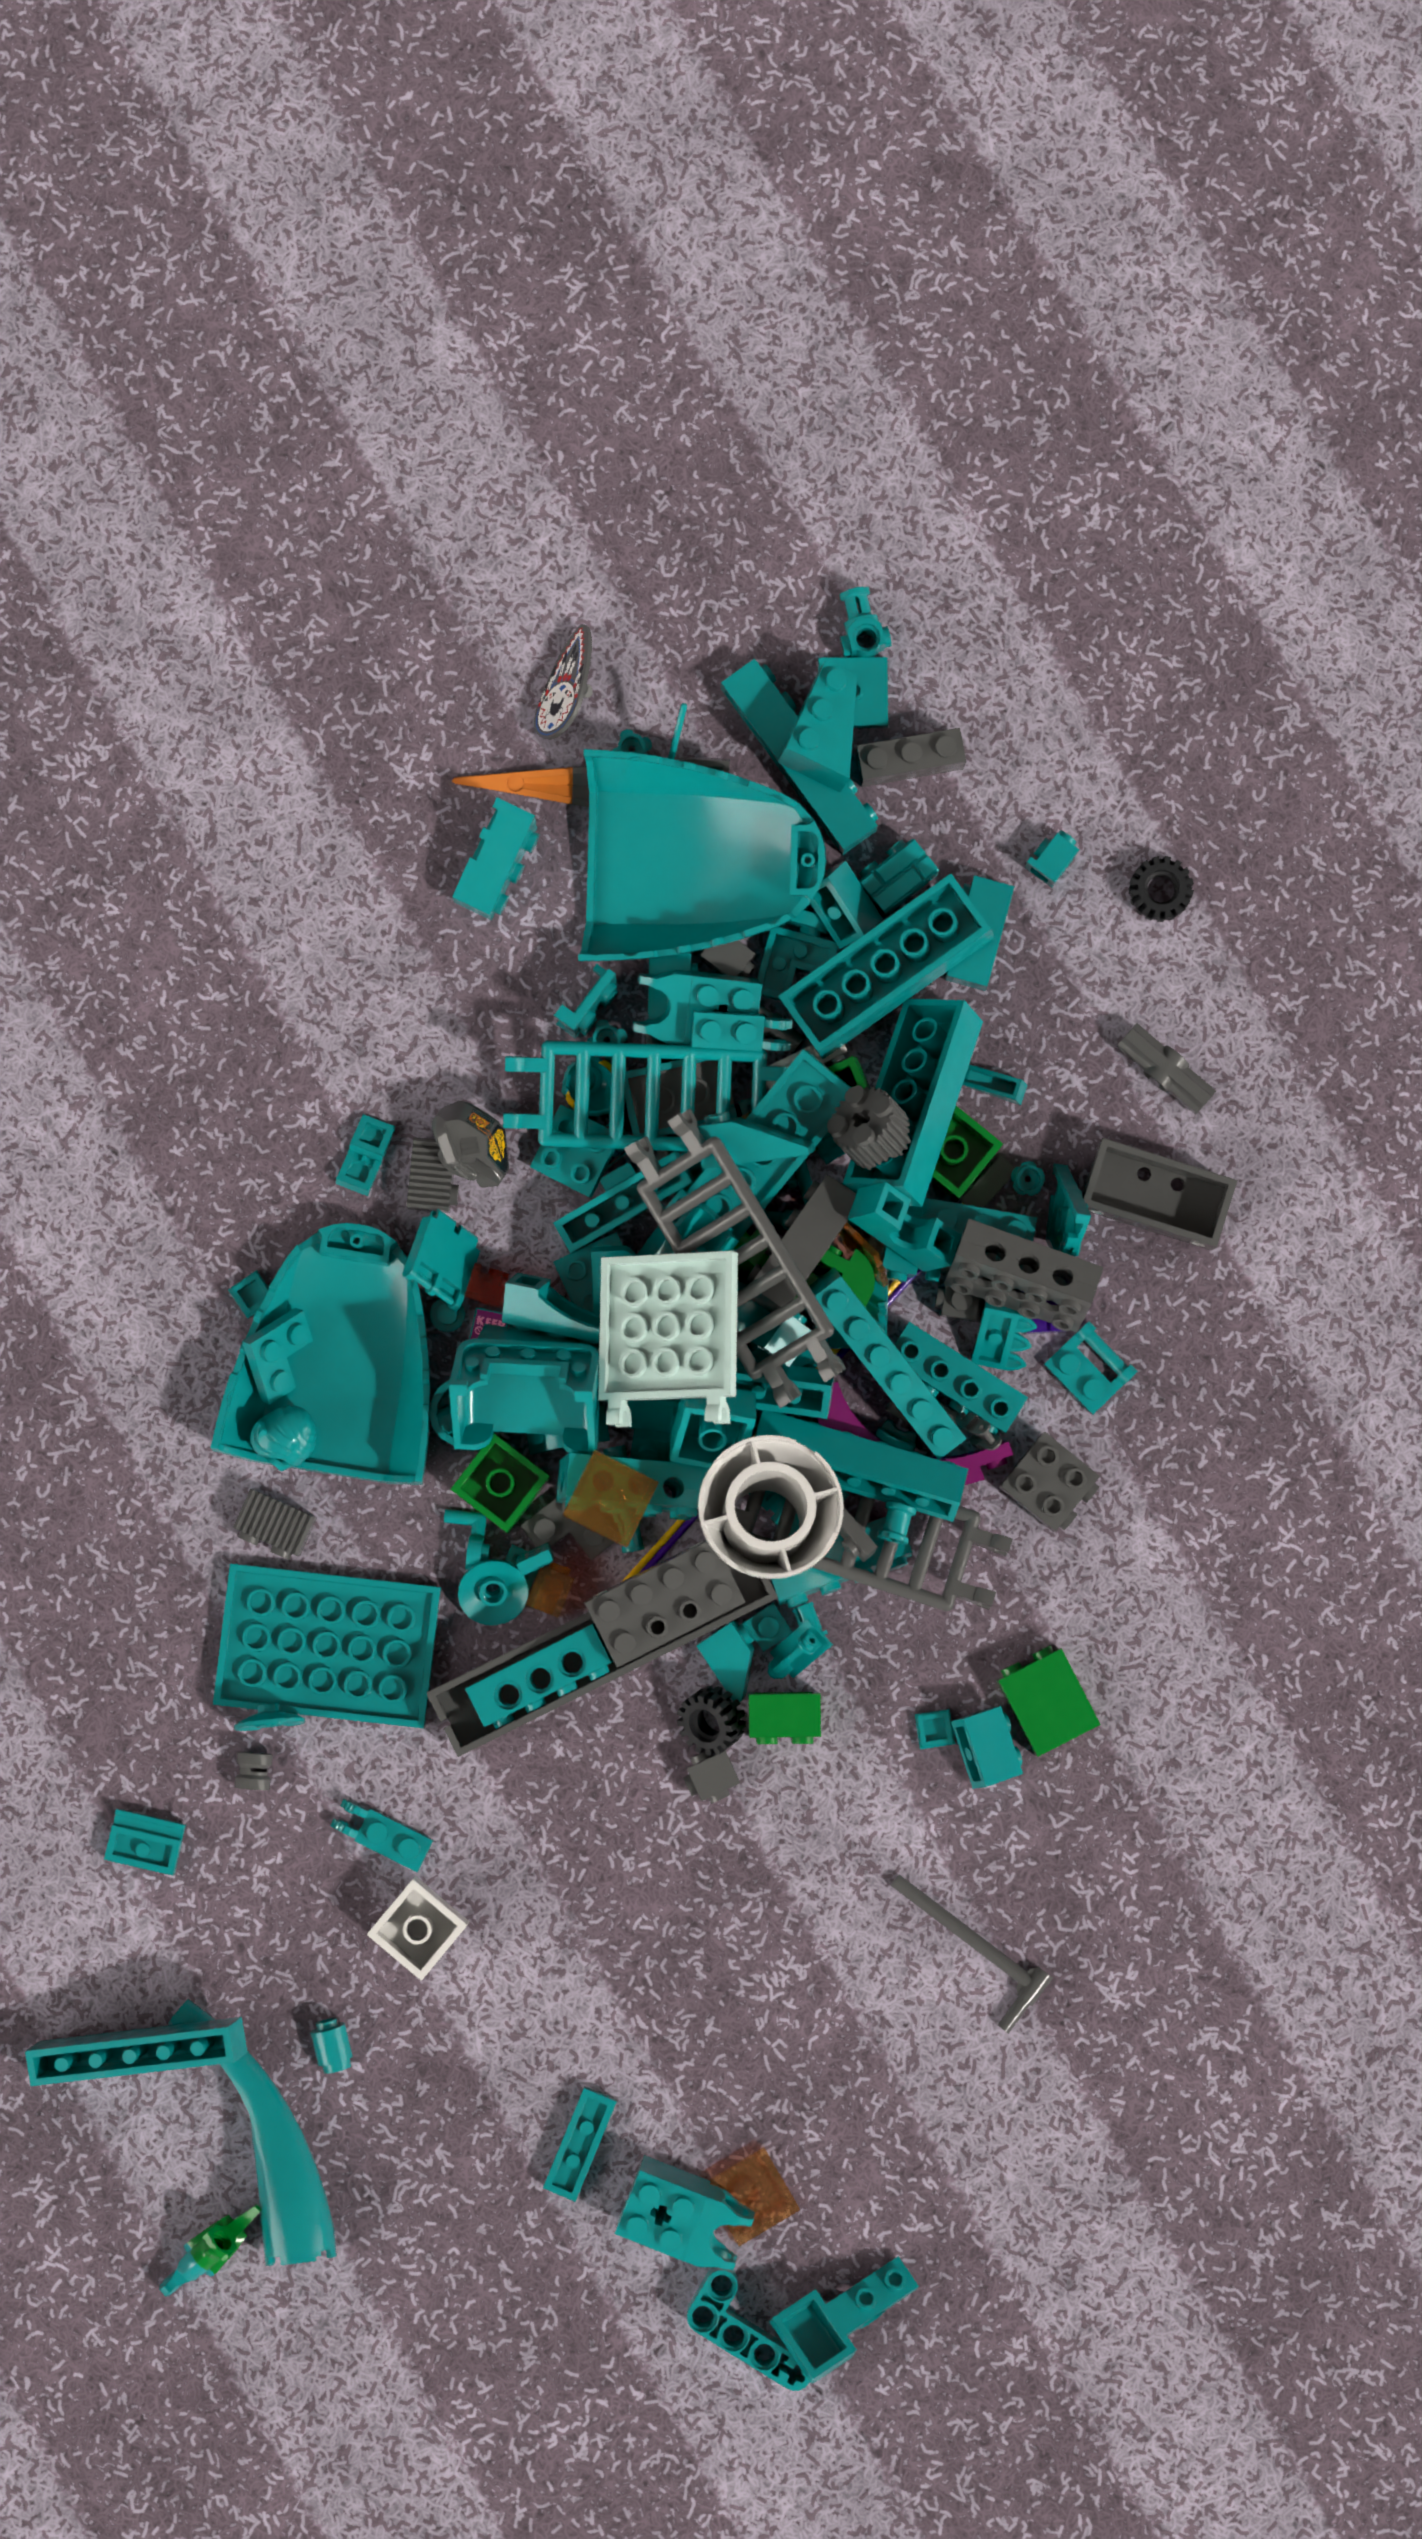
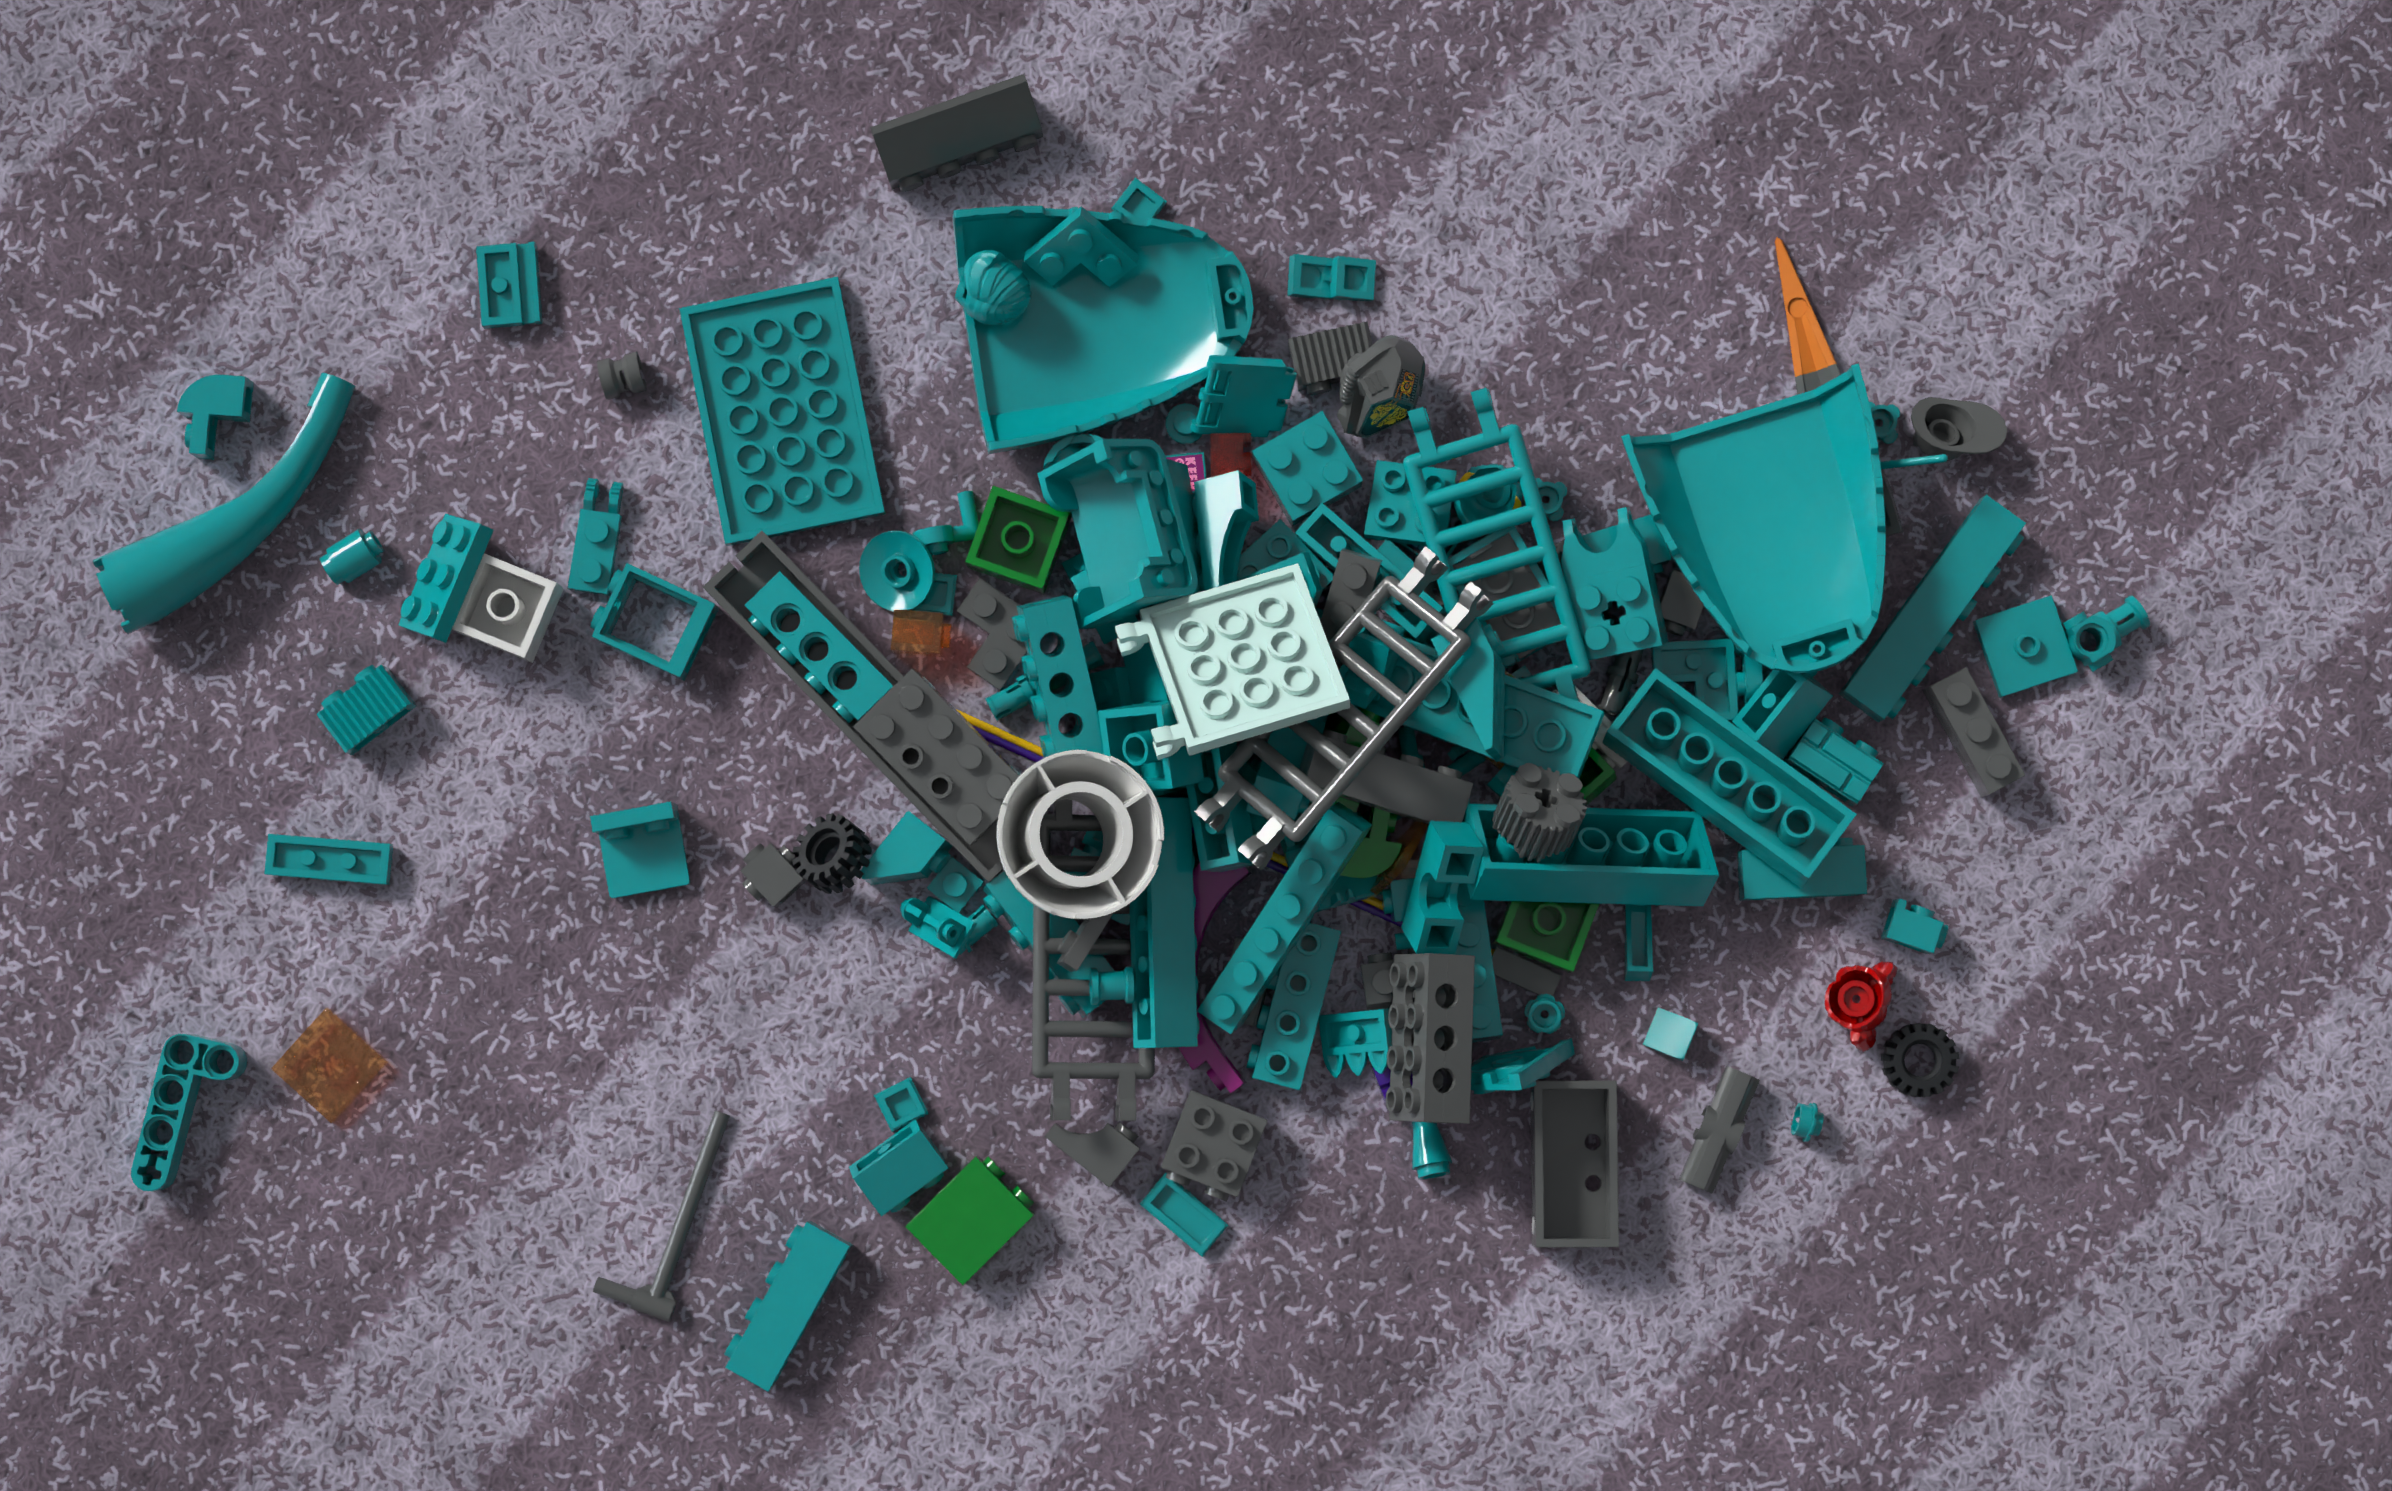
camera: 75 degrees right, 0 degrees up
teal brick [25,2017,248,2086] -> none
green animal [159,2204,262,2297] -> none
dark grey brick [233,1489,317,1560] -> none
teal dish [234,1704,305,1731] -> none
teal wedge [452,797,540,920] -> none
teal tile [516,1542,554,1575] -> none
shield [534,624,593,740] -> none
teal piece [554,964,618,1039] -> none
clear orange tile [562,1450,659,1547] -> none
teal brick [615,2155,755,2270] -> none
teal hinge [691,1010,792,1052] -> none
green brick [748,1692,821,1745] -> none
teal plate [770,2256,919,2384] -> none
teal wedge [778,659,858,792] -> none
teal piece [875,1419,917,1451] -> none
dark grey piece [955,1412,1002,1451] -> none
teal plate [1043,1321,1138,1415] -> none
none -> teal brick [177,375,254,460]
none -> teal brick [316,665,417,755]
none -> teal plate [398,514,494,643]
none -> teal window [590,563,719,681]
none -> teal bracket [590,801,691,898]
none -> teal brick [724,1221,853,1392]
none -> dark grey slope [870,74,1043,192]
none -> dark grey arch [1044,1121,1140,1187]
none -> teal tile [1140,1172,1228,1257]
none -> teal brick [1251,410,1363,526]
none -> dark grey plate [1320,548,1383,669]
none -> teal cone [1412,1122,1452,1180]
none -> slope [1642,1007,1698,1061]
none -> teal plate [1791,1103,1824,1142]
none -> red hair [1824,961,1898,1052]
none -> dark grey piece [1911,397,2007,461]

